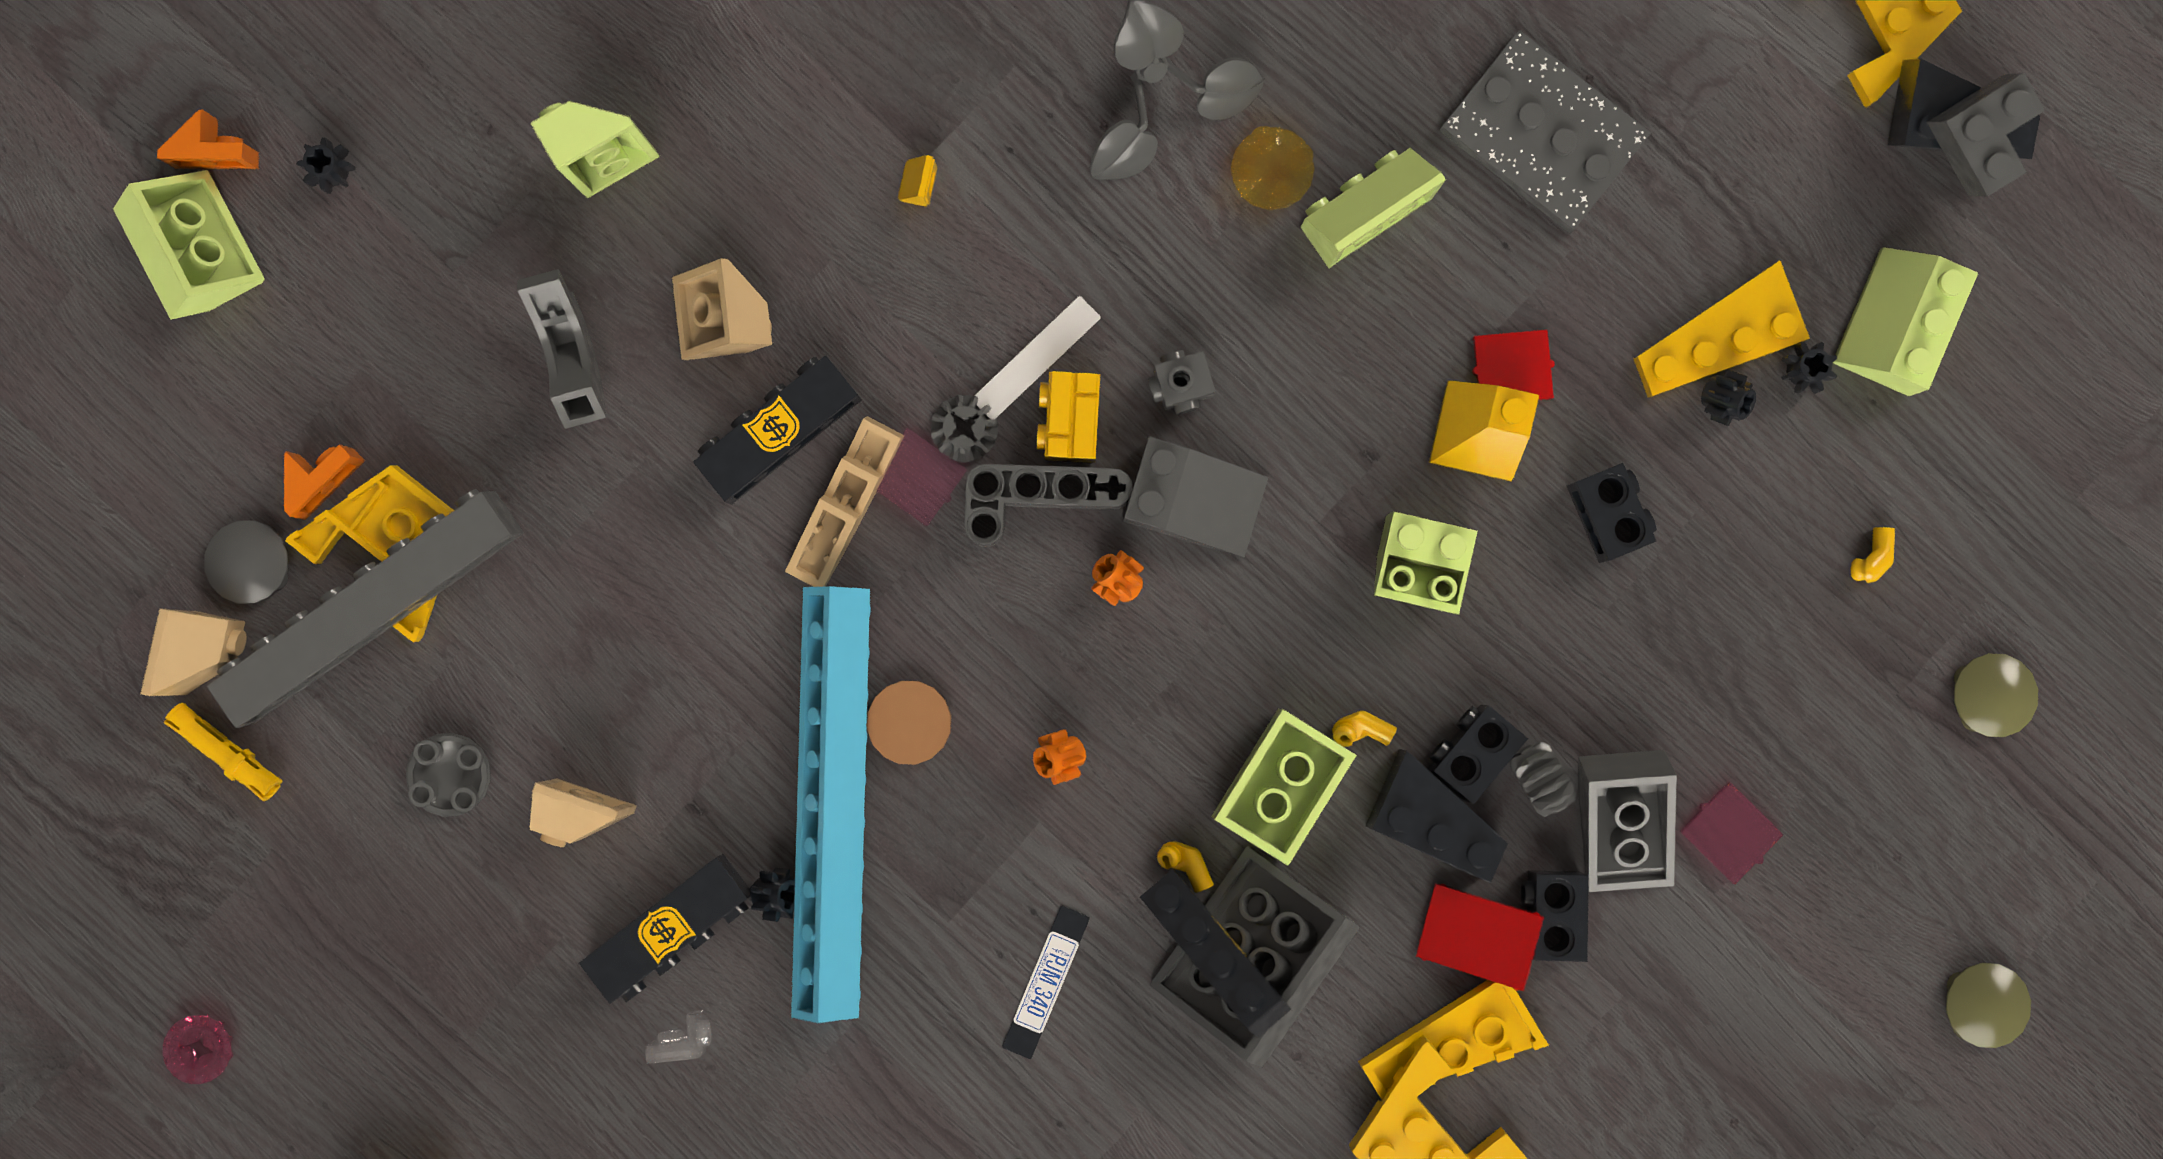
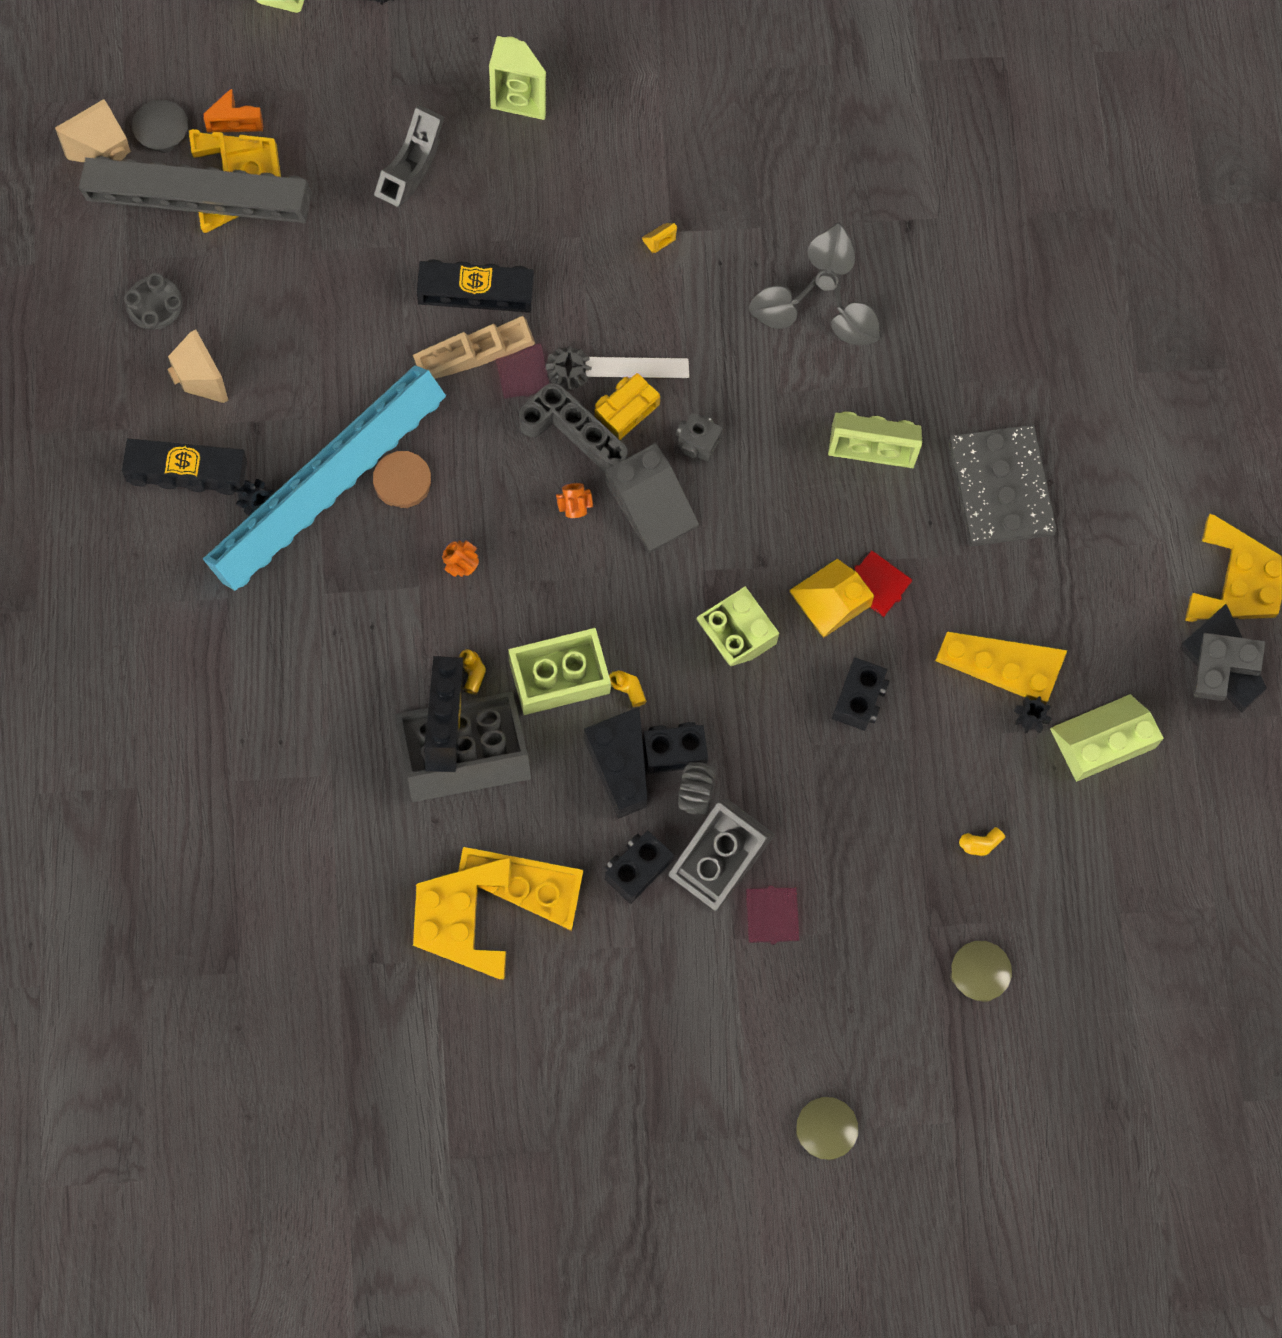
camera: 35 degrees right, 15 degrees down
yellow pin [164,703,283,801] -> none
clear bracket [645,1010,712,1064] -> none
tan slope [672,259,772,360] -> none
sticker [1002,905,1090,1059] -> none
clear yellow dish [1231,126,1315,210] -> none
red piece [1416,883,1544,991] -> none
black gear [1701,370,1756,426] -> none

